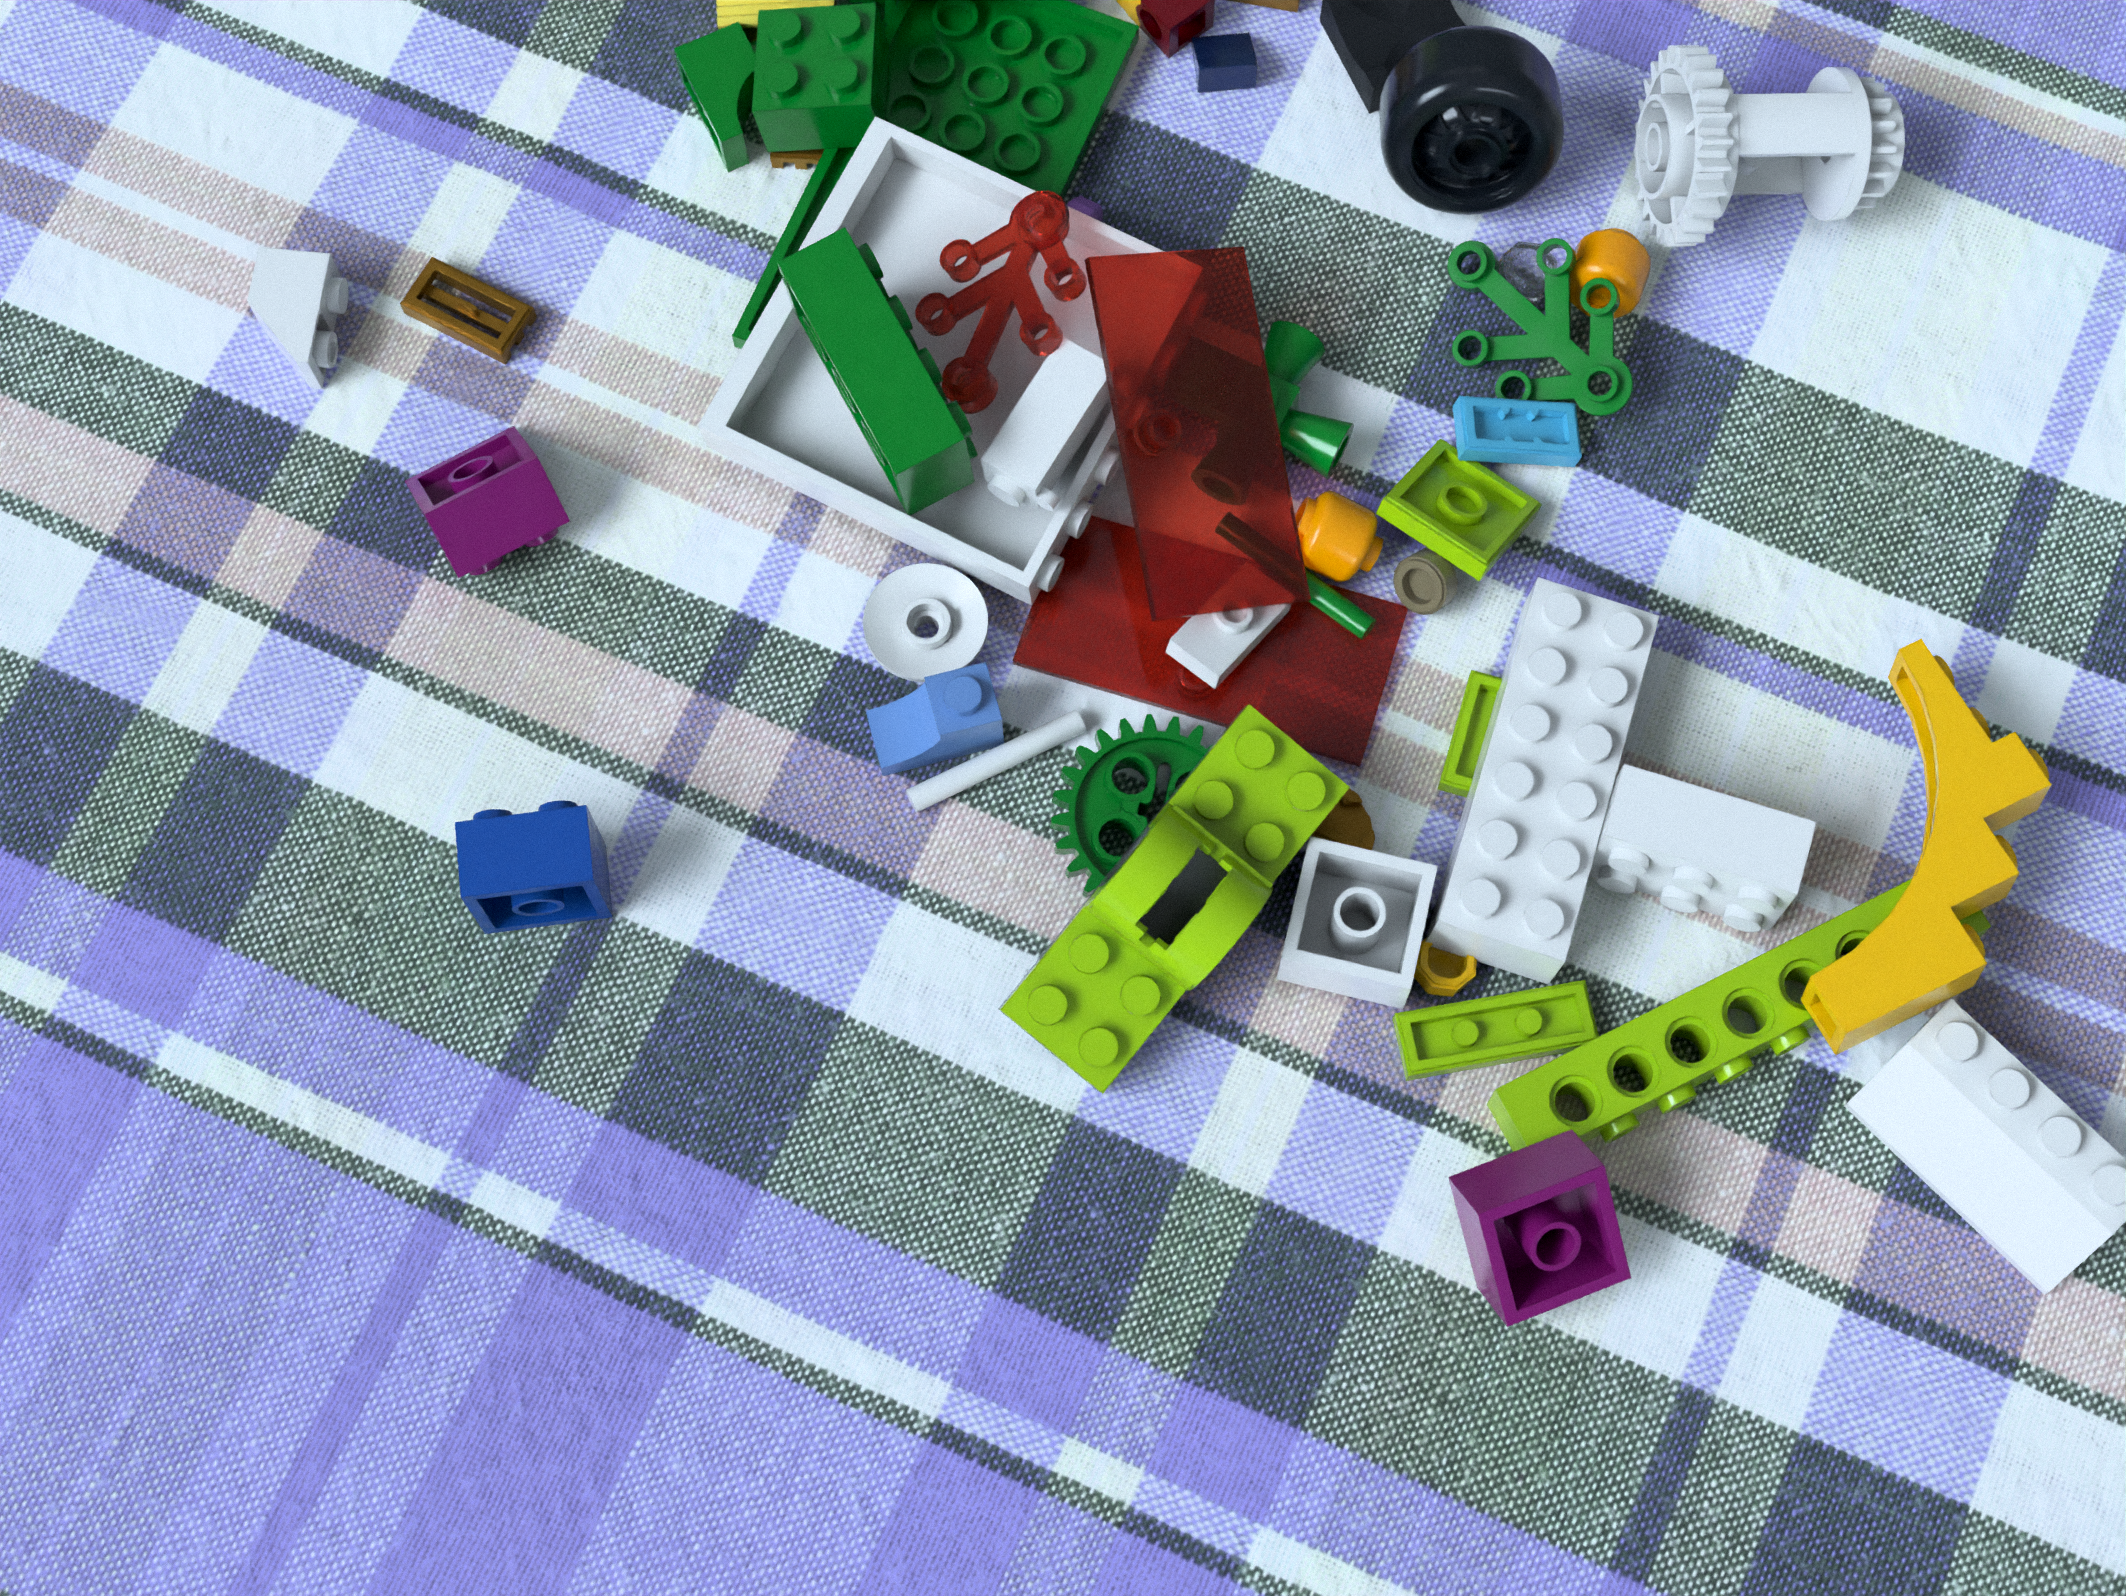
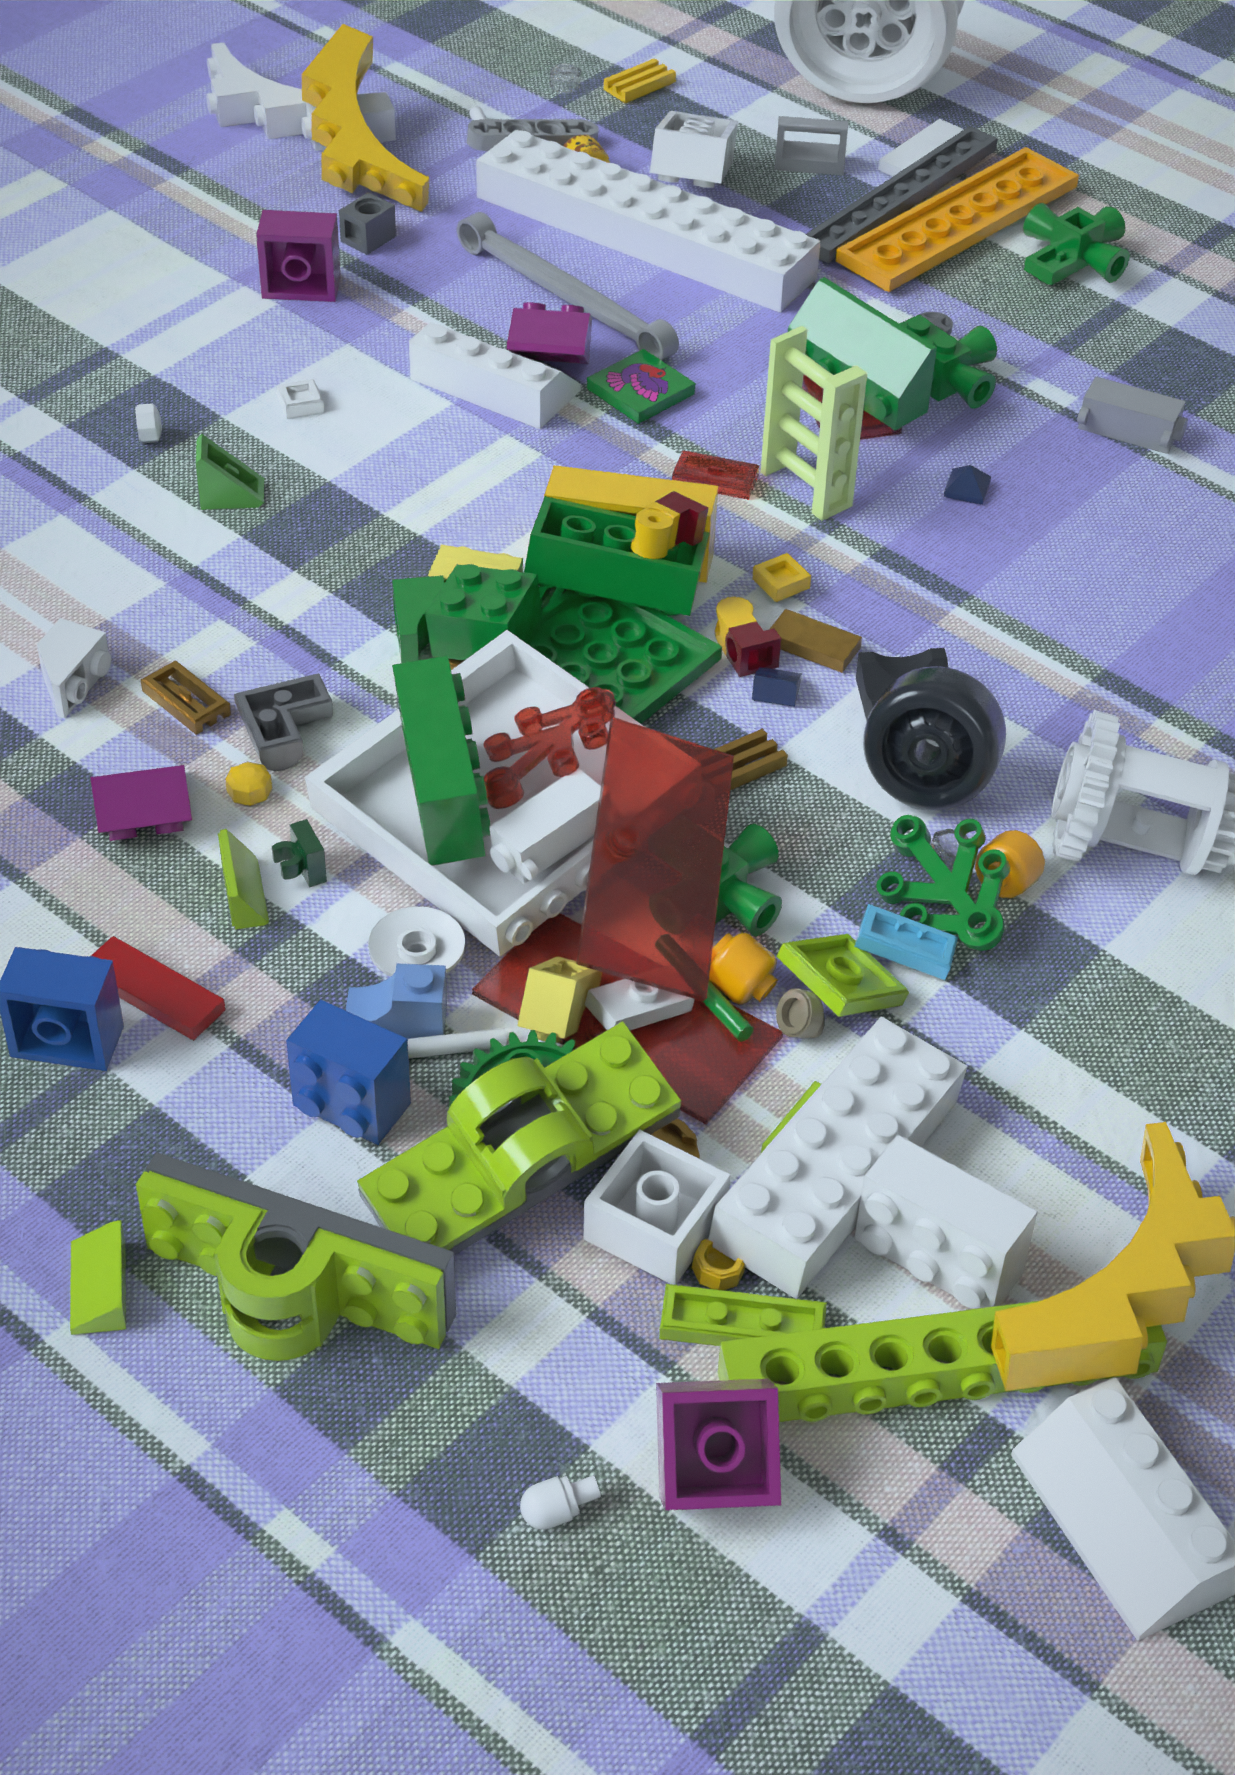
camera: 15 degrees right, 25 degrees down
none -> lime slope [70,1220,126,1335]
none -> red tile [91,936,226,1041]
none -> lime piece [136,1152,456,1361]
none -> lime slope [218,829,269,930]
none -> yellow tile [225,761,272,806]
none -> flat silver brick [234,673,333,771]
none -> dark green tile [272,819,327,888]
none -> blue brick [286,999,411,1145]
none -> light yellow arch [517,956,603,1043]
none -> white cylinder [520,1475,601,1530]
none -> pearl gold tile [691,728,788,797]

